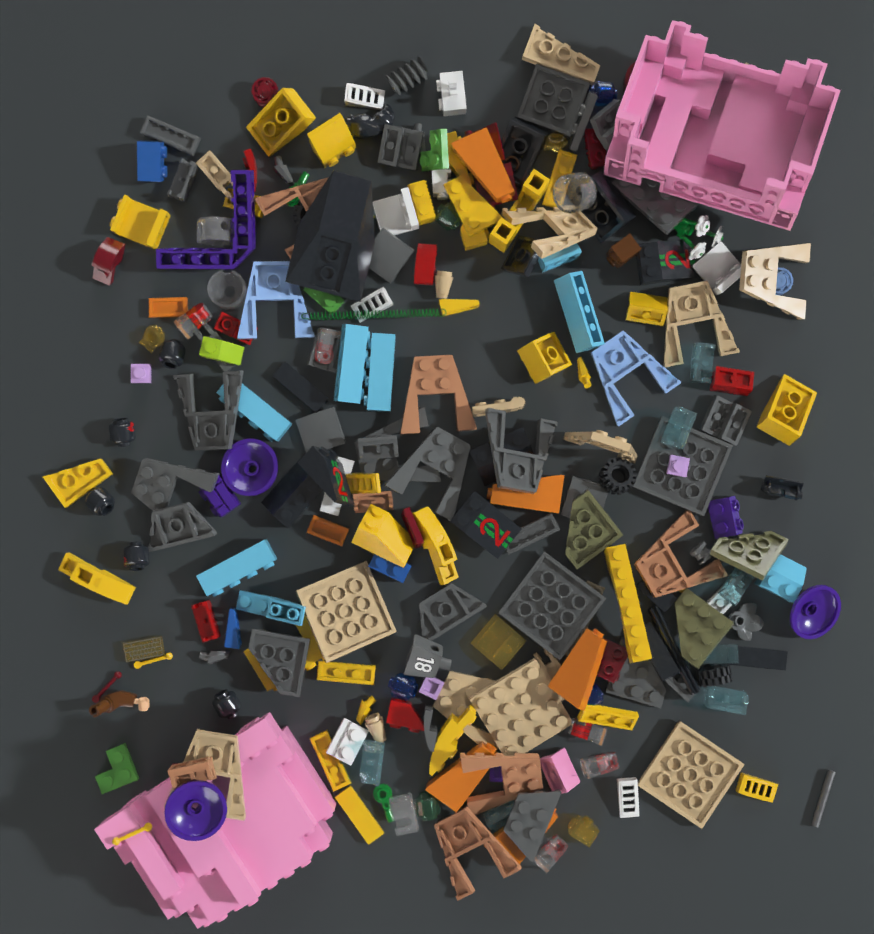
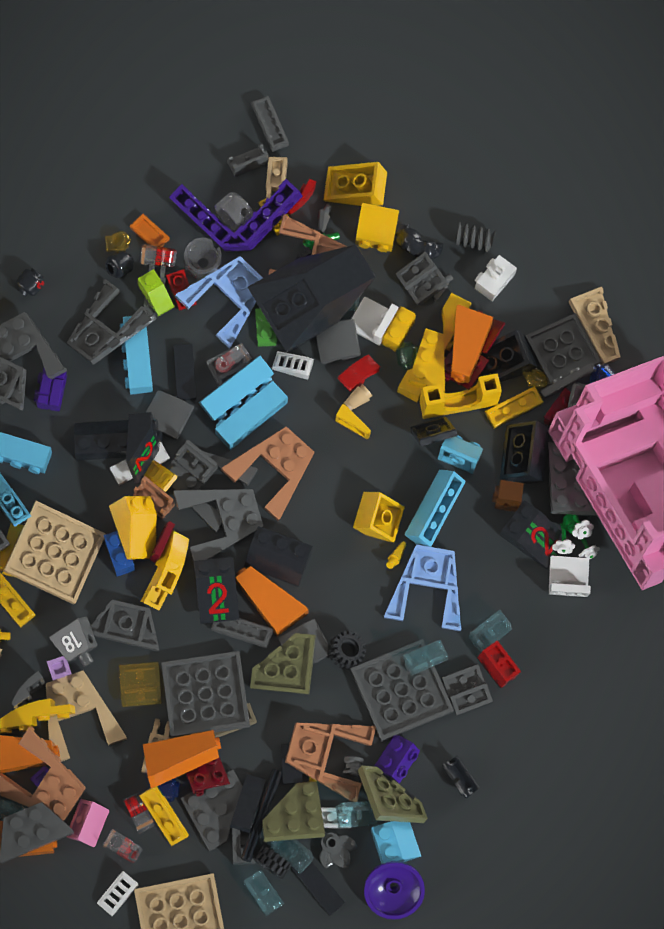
camera: 40 degrees right, 15 degrees down
dark red brick [92,237,125,286] -> none
yellow panel [110,194,171,250] -> none
lavender plate [131,364,151,384] -> none
blue brick [137,141,167,182] -> none
dark purple dish [221,439,279,496] -> none
dark red wheel [252,77,279,108] -> none
green piece [301,308,446,320] -> none
orange tile [307,515,349,546] -> none
white slope [344,83,385,110] -> none
red slope [386,697,424,733] -> none
clear blue head [388,673,418,701] -> none
bright green plate [420,129,449,171] -> none
white brick [432,169,451,200] -> none
tan plate [469,658,574,756] -> none
tan hinge [472,397,526,417] -> none
dark grey wing [485,408,558,494] -> none
tan wing [501,207,597,259] -> none
clear leg [534,834,568,874] -> none
clear piece [553,172,597,214] -> none
tan wing [563,430,638,463] -> none
clear yellow brick [568,815,600,848] -> none
yellow arch [604,544,652,663] -> none
yellow panel [626,292,668,326] -> none
tan wing [663,281,740,367] -> none
lavender plate [666,455,690,477] -> none
tan wing [739,243,811,320] -> none
yellow slope [757,374,817,446] -> none
medium blue wheel [776,267,793,296] -> none

